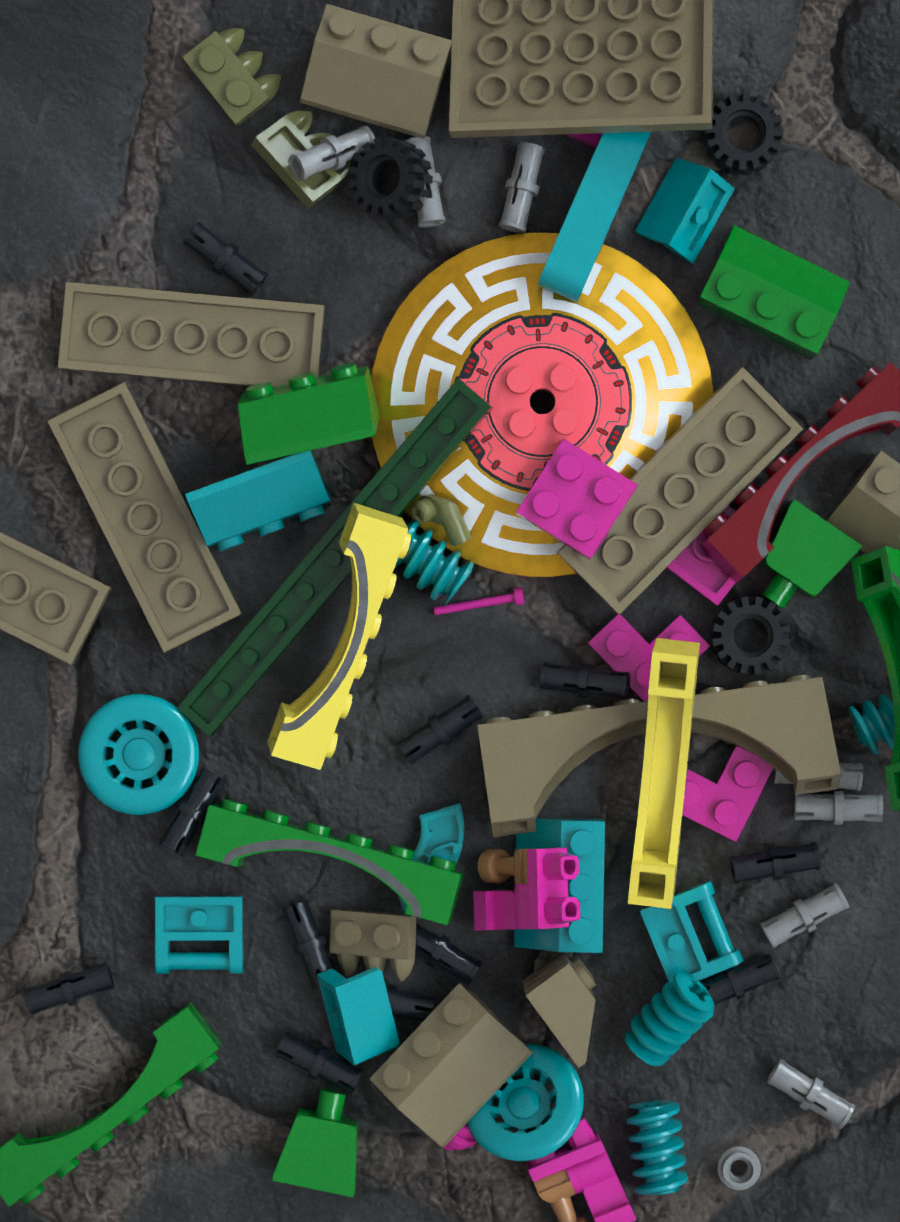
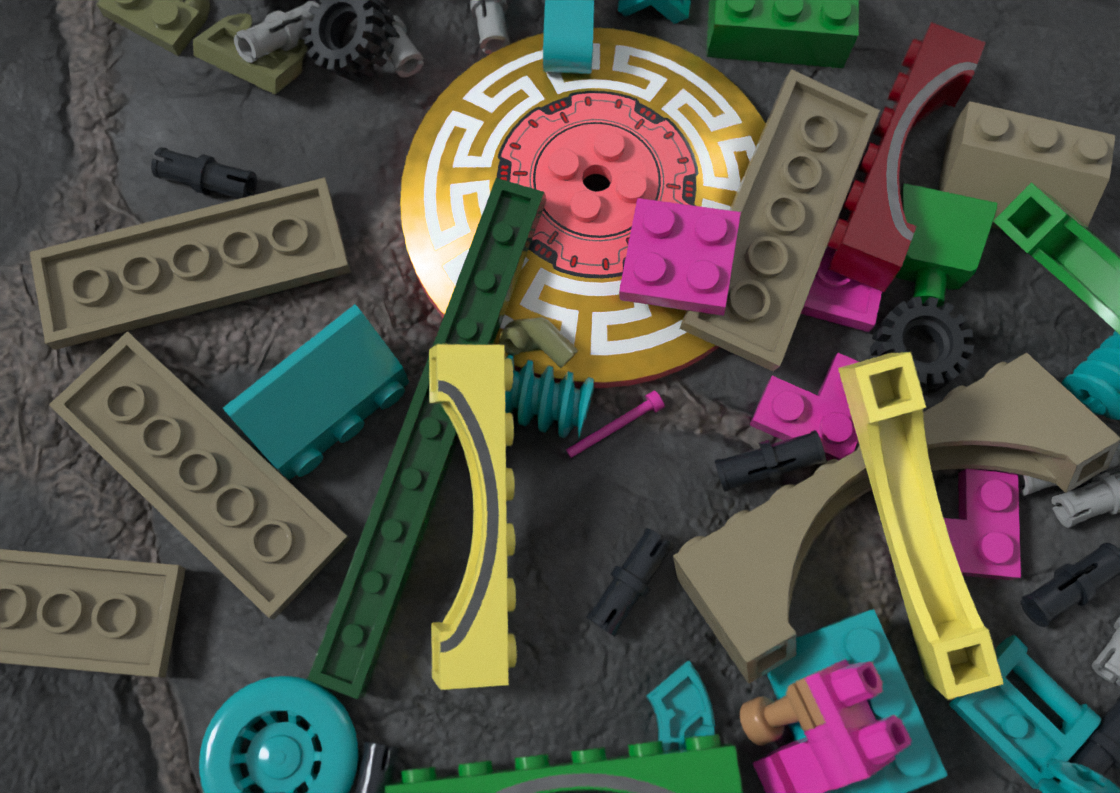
camera: 25 degrees left, 15 degrees down
green slope [238,363,380,465] -> none

